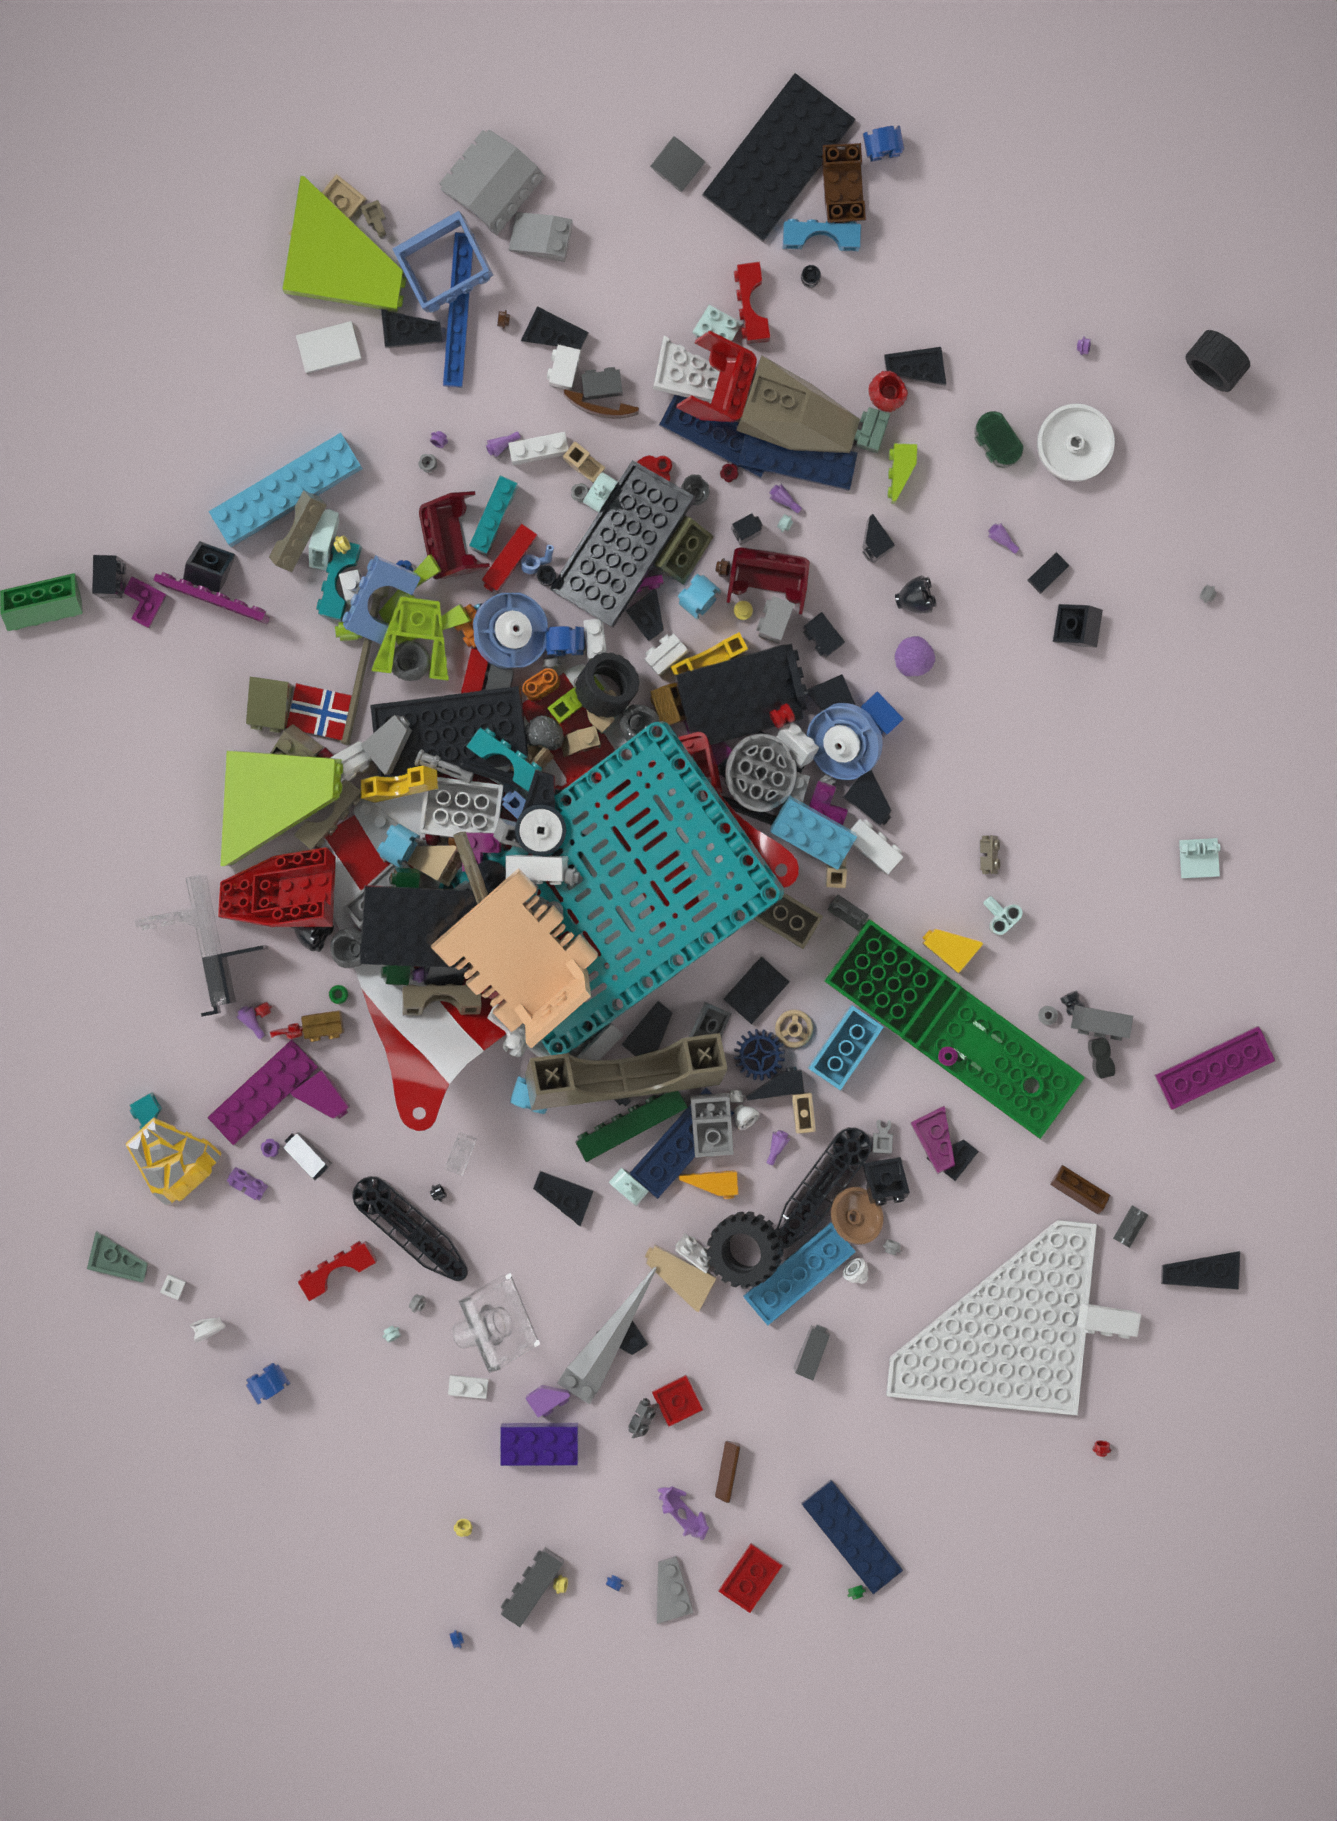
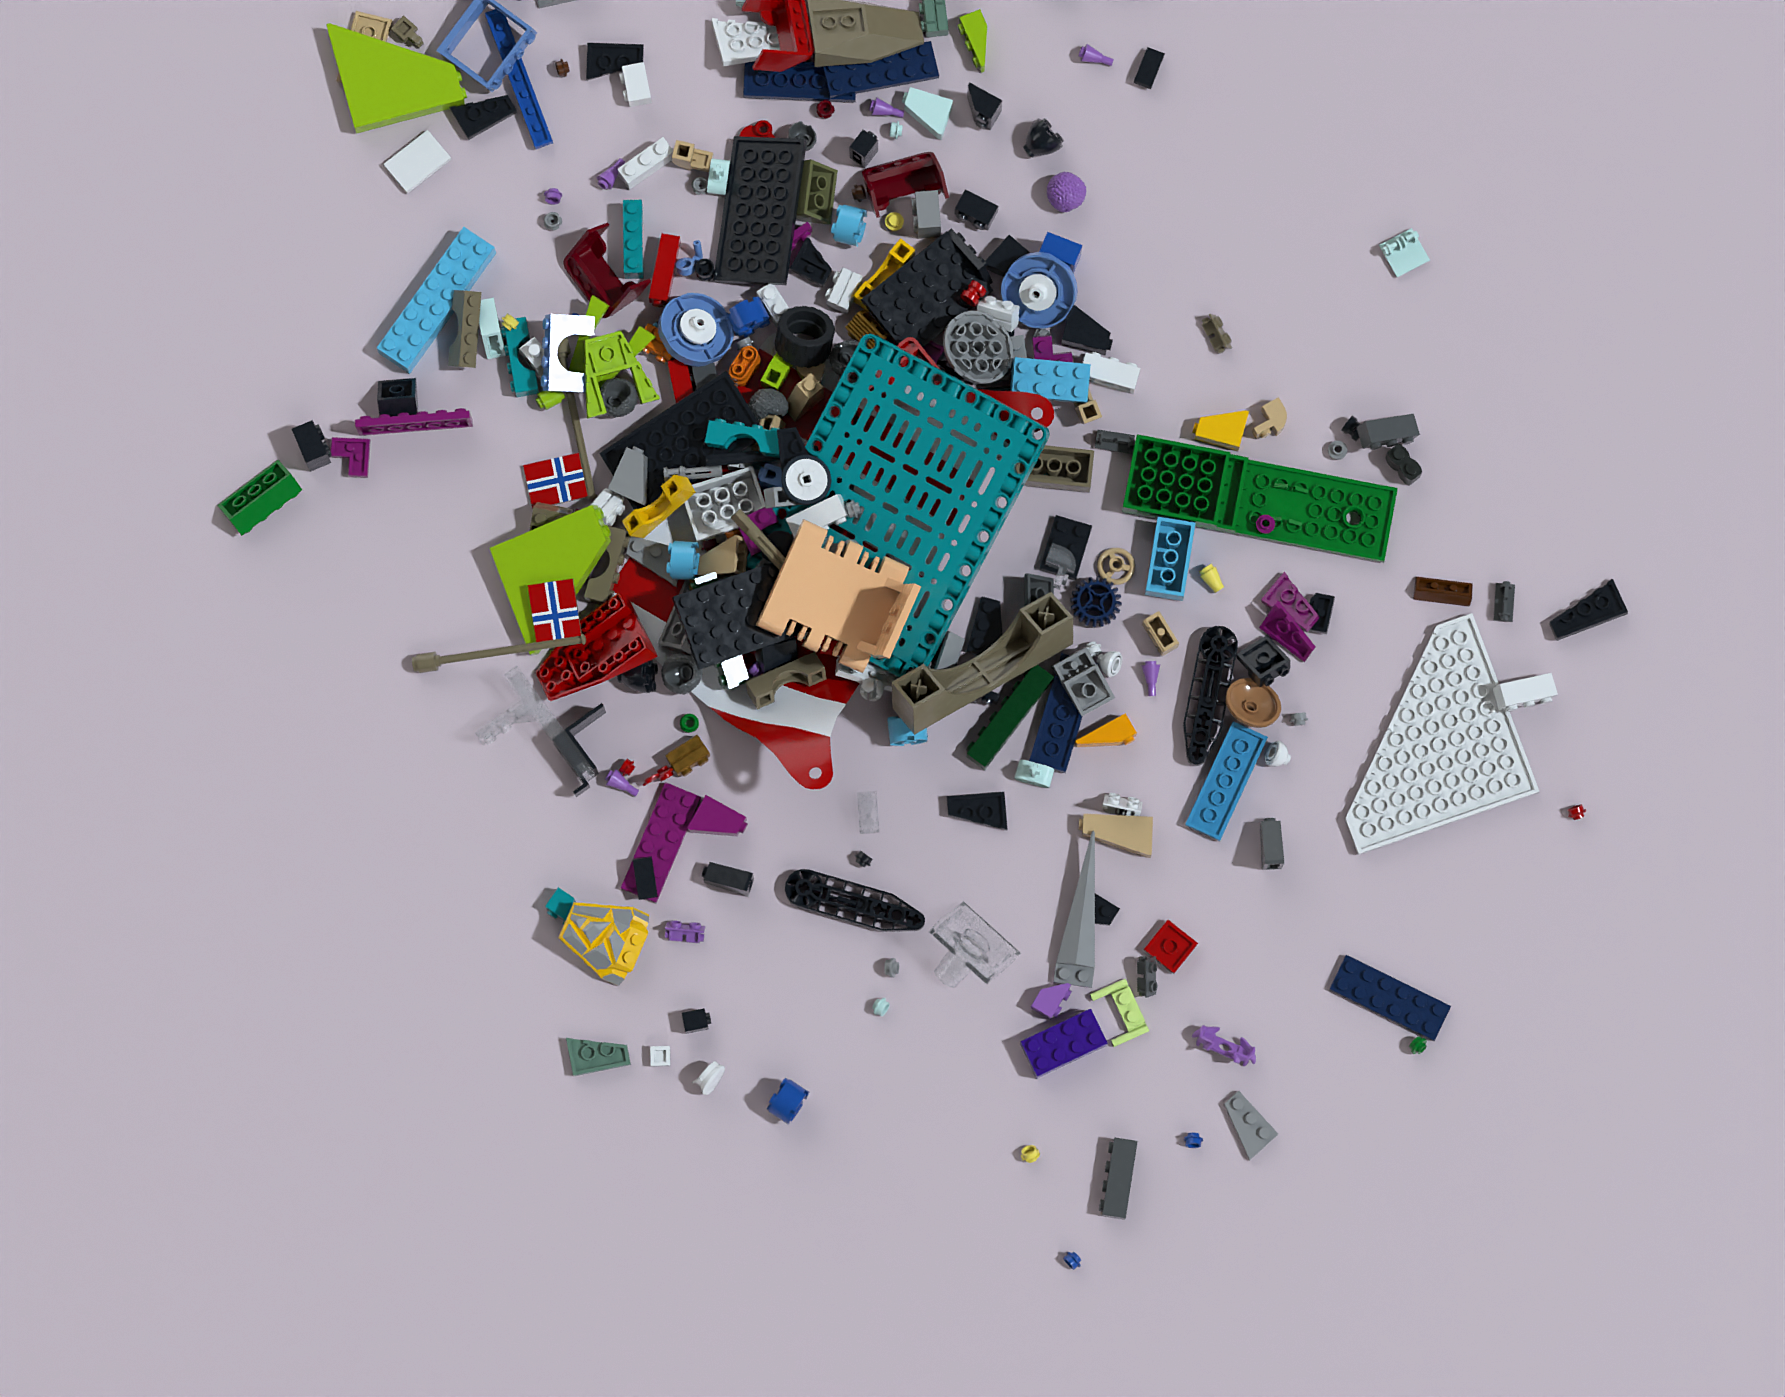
camera: 25 degrees left, 10 degrees down
olive slope [246,676,293,733] -> none
medium lavender plate [261,1139,280,1157] -> none
red arch [298,1241,377,1301] -> none
white plate [448,1375,488,1399] -> none
light yellow plate [553,1575,568,1594] -> none
reddish brown slope [564,389,639,419] -> none
dark grey brick [581,367,623,400] -> none
black tyre [706,1211,784,1289] -> none
reddish brown slope [715,1441,740,1503] -> none
red plate [718,1543,783,1613] -> none
black slope [746,1066,804,1101] -> none
light grey plate [872,1120,893,1154] -> none
light aqua beam [983,896,1023,935] -> none
black slope [1053,604,1103,648] -> none
magenta plate [1154,1026,1275,1110] -> none
light grey plate [1200,585,1217,603] -> none
none -> flag [412,579,586,673]
none -> black slope [633,856,658,900]
none -> black brick [682,1008,712,1034]
none -> light aqua slope [902,87,953,140]
none -> clear brick [1045,543,1076,590]
none -> yellowish green plate [1090,979,1149,1047]
none -> light yellow cone [1199,563,1224,593]
none -> tan brick [1252,397,1287,439]
none -> magenta wing [1259,601,1316,662]

